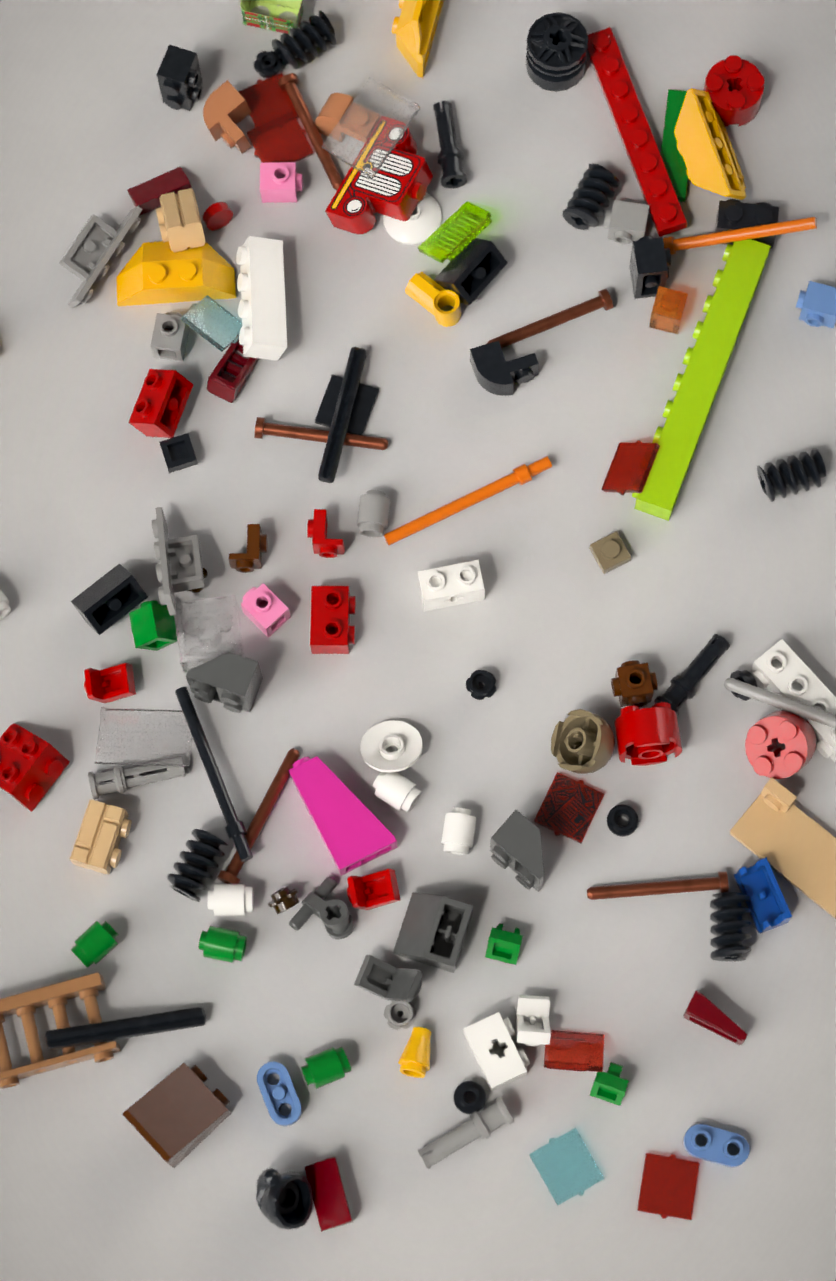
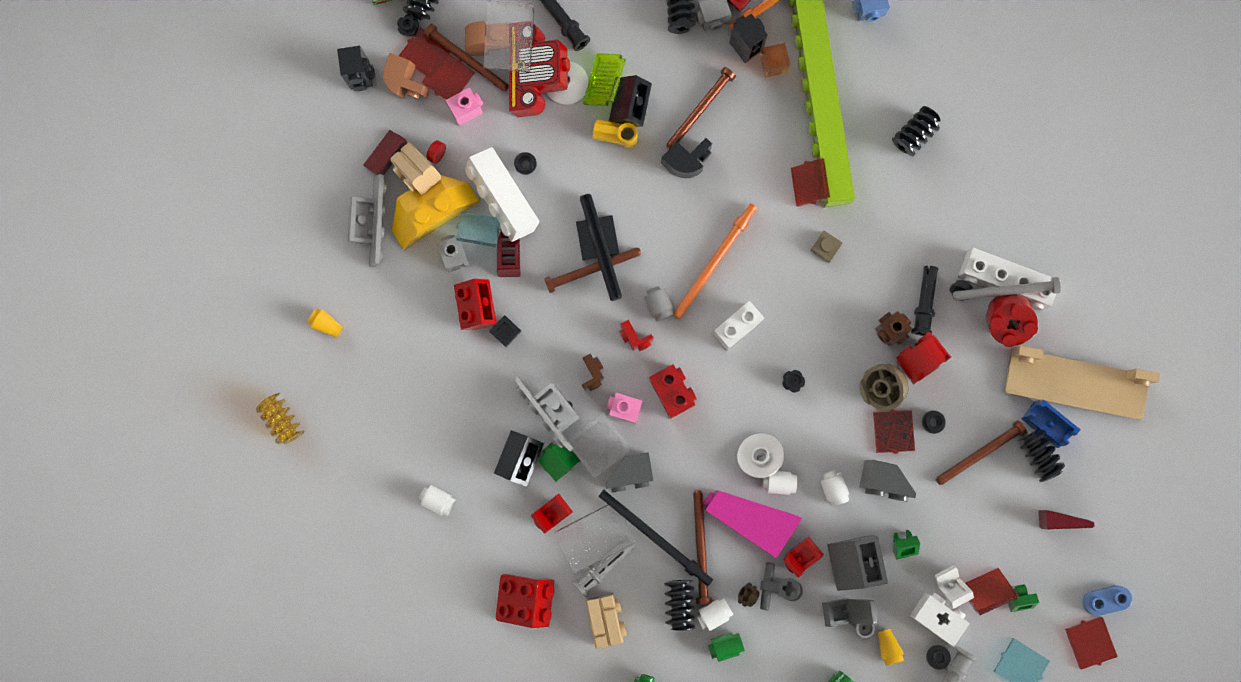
camera: 30 degrees left, 10 degrees up
none -> black plate [514,152,537,175]

